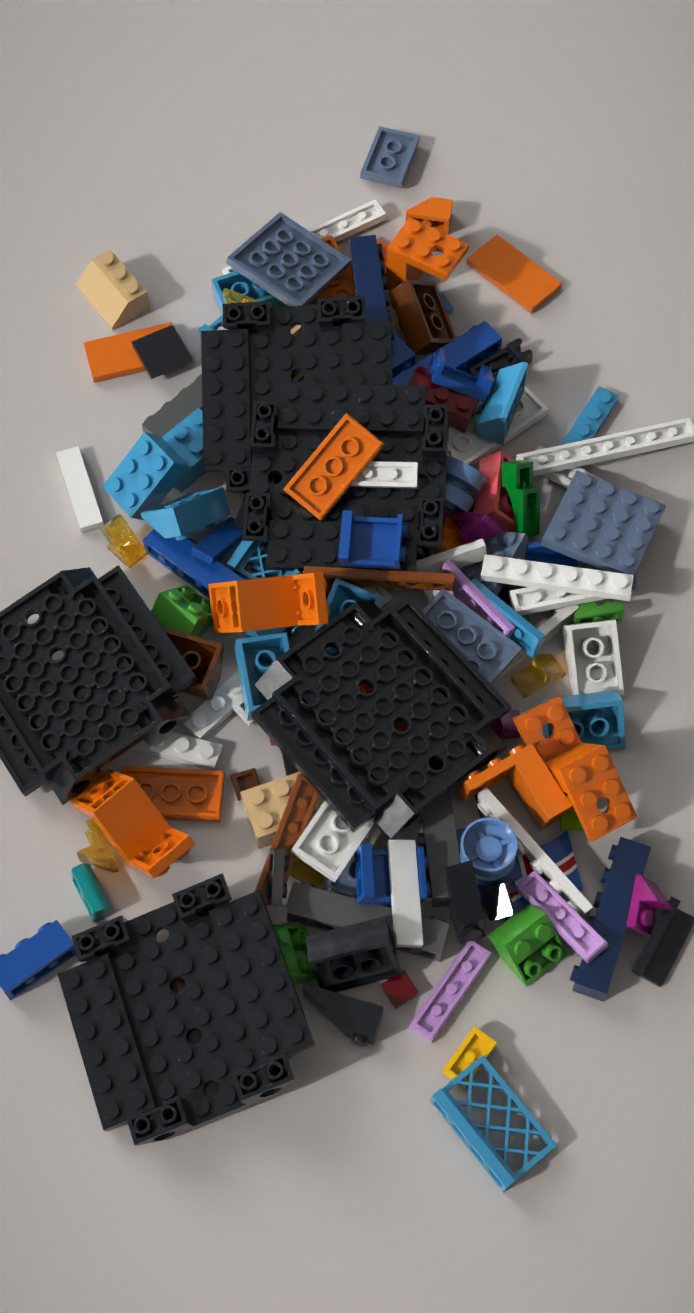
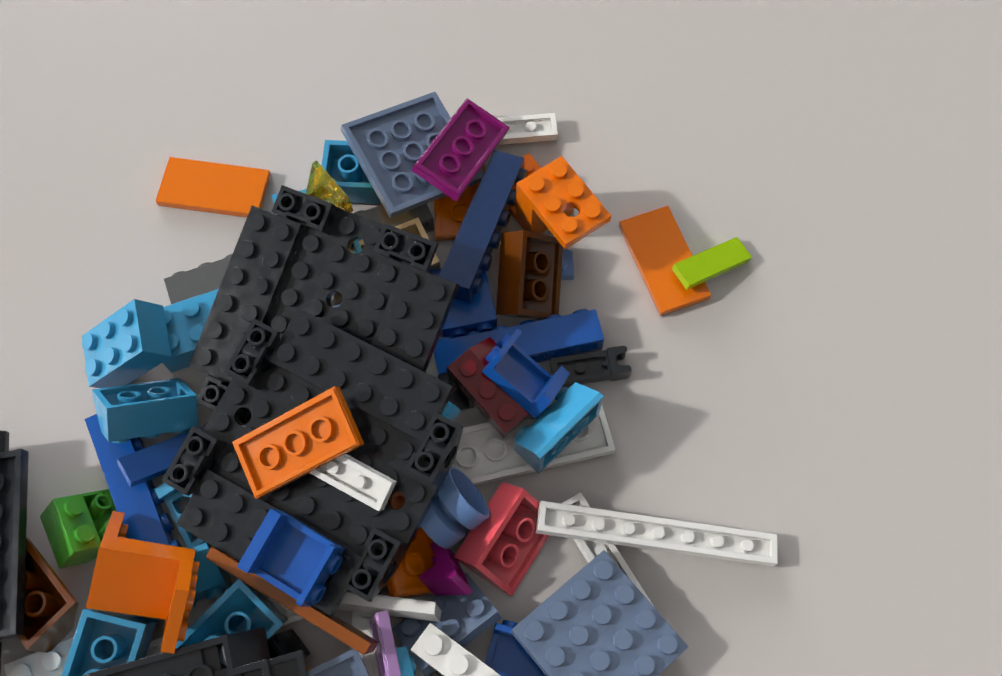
camera: 25 degrees right, 5 degrees up
white tile [56,446,104,533] -> none
tan slope [76,249,150,330] -> none
clear yellow slope [100,514,148,568] -> none
black tile [131,325,193,379] -> none
sand blue plate [360,126,420,188] -> none
orange slope [405,197,453,234] -> none
green slope [502,460,540,537] -> none
dark azure plate [561,386,619,445] -> none
none -> magenta plate [411,98,510,202]
none -> lime tile [672,237,752,290]

